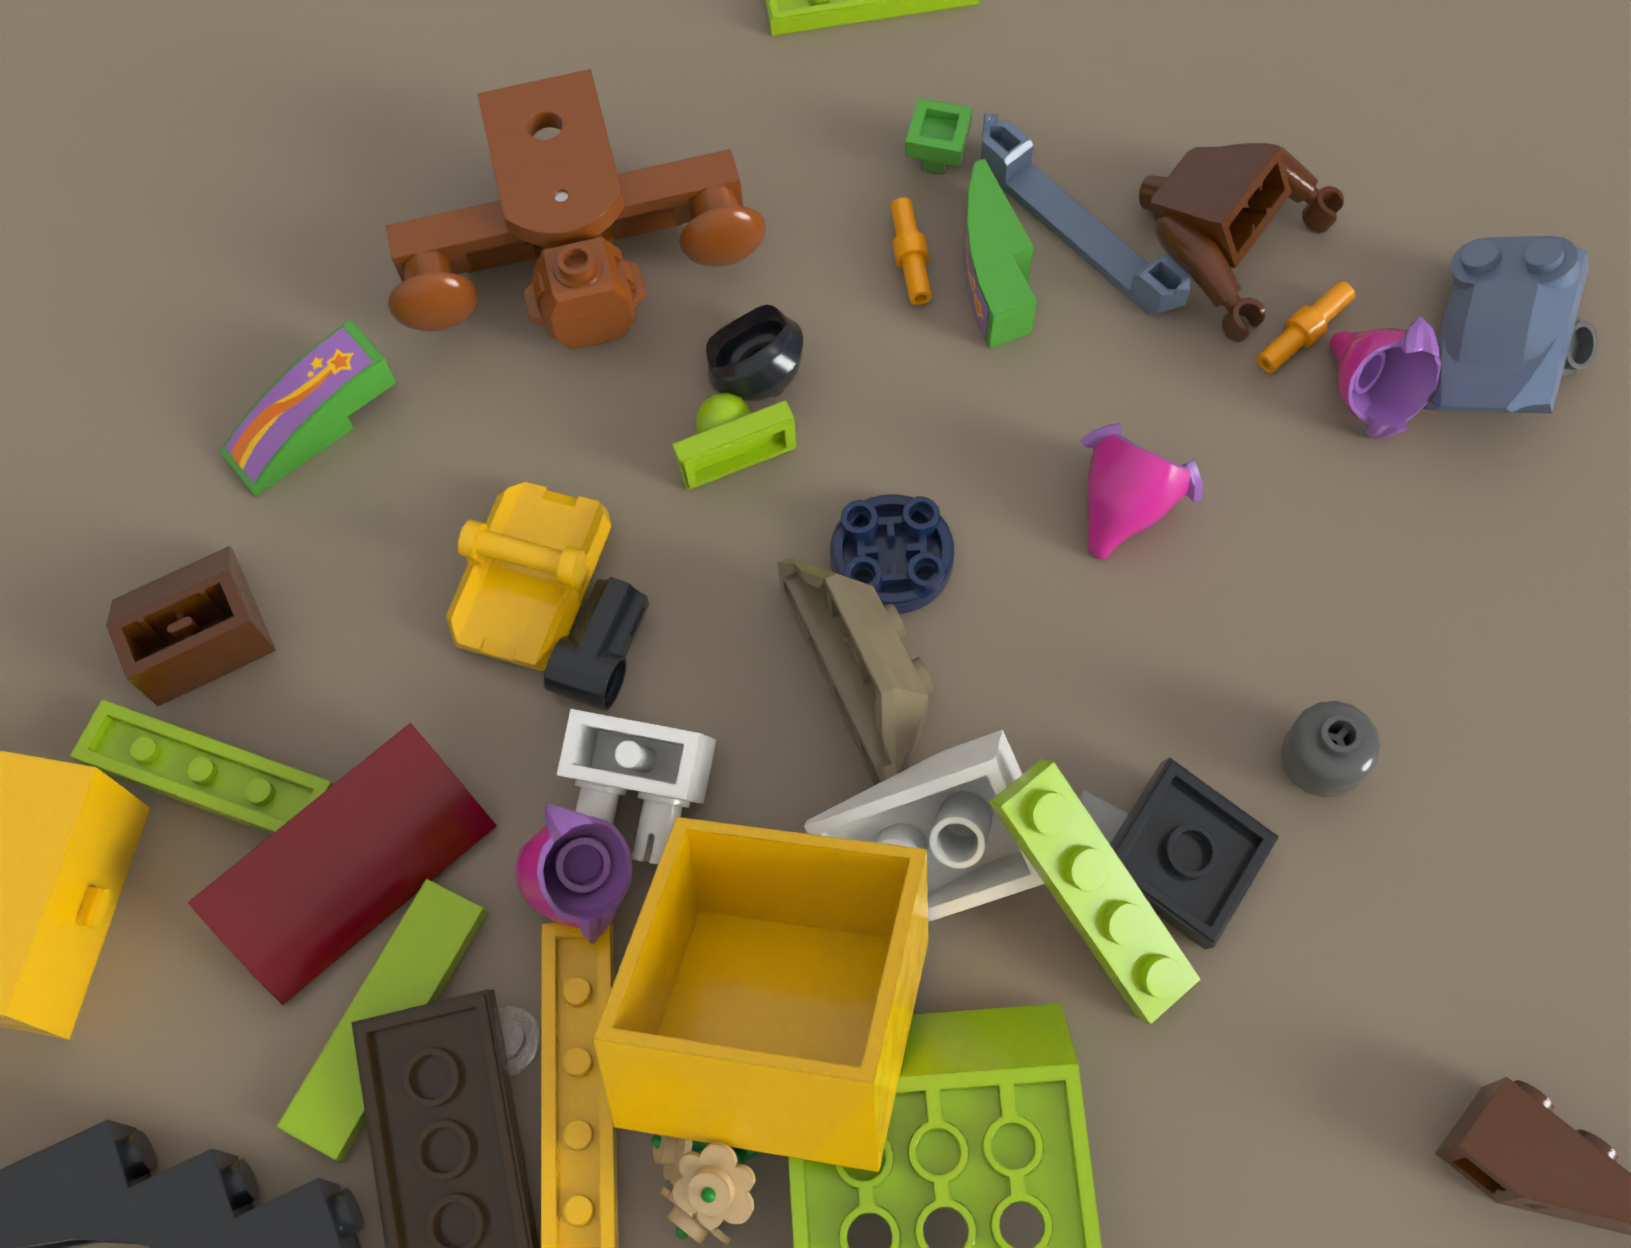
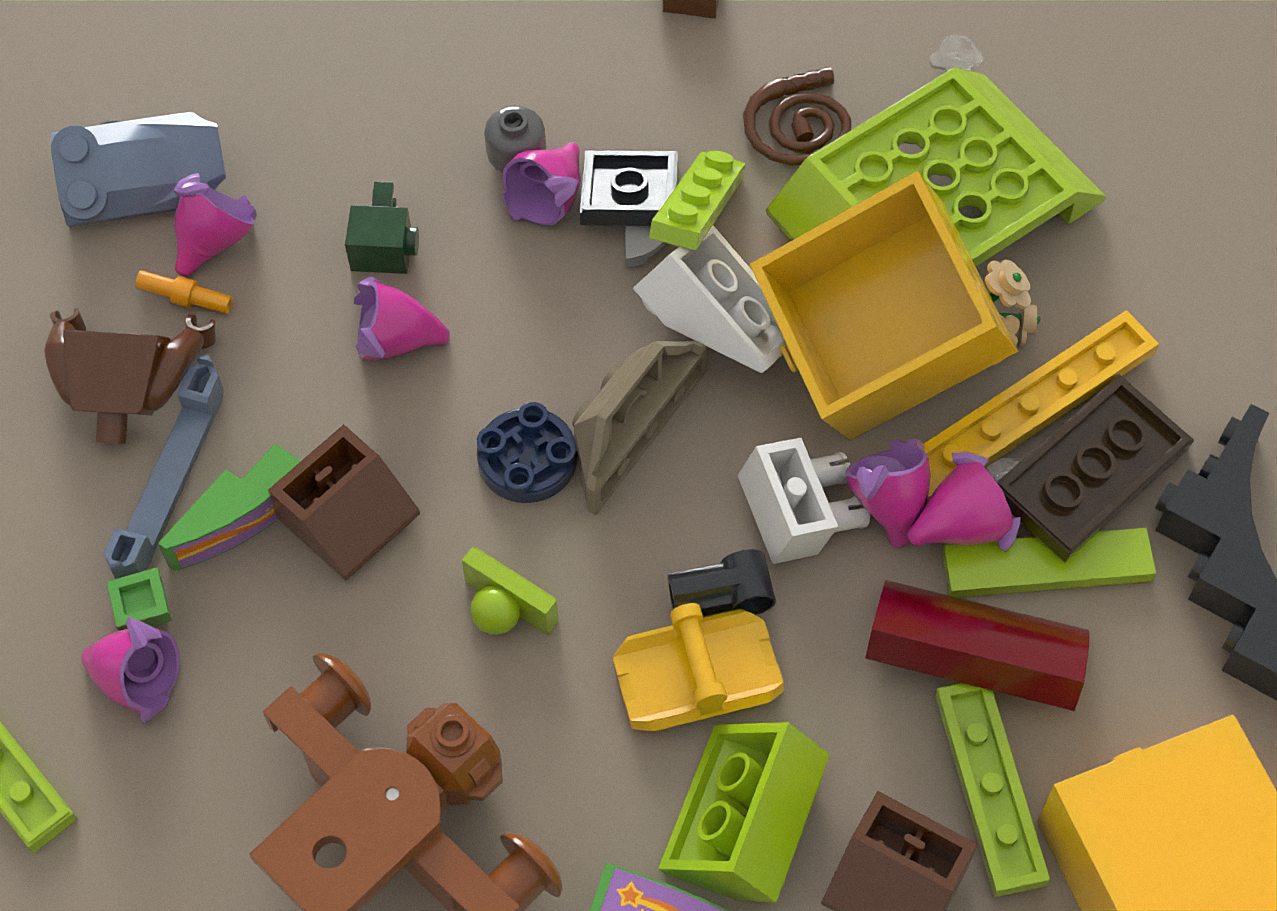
camera: 125 degrees left, 5 degrees down
black hat [706,304,803,401] -> none
light orange bar [890,197,932,305] -> none
none -> medium lavender hat [81,616,180,724]
none -> reddish brown slope [268,424,420,580]
none -> dark green brick [345,182,419,274]
none -> medium lavender hat [501,143,581,226]
none -> lime slope [658,722,830,903]
none -> reddish brown piece [743,67,852,166]
none -> dark pink hat [907,452,1020,552]

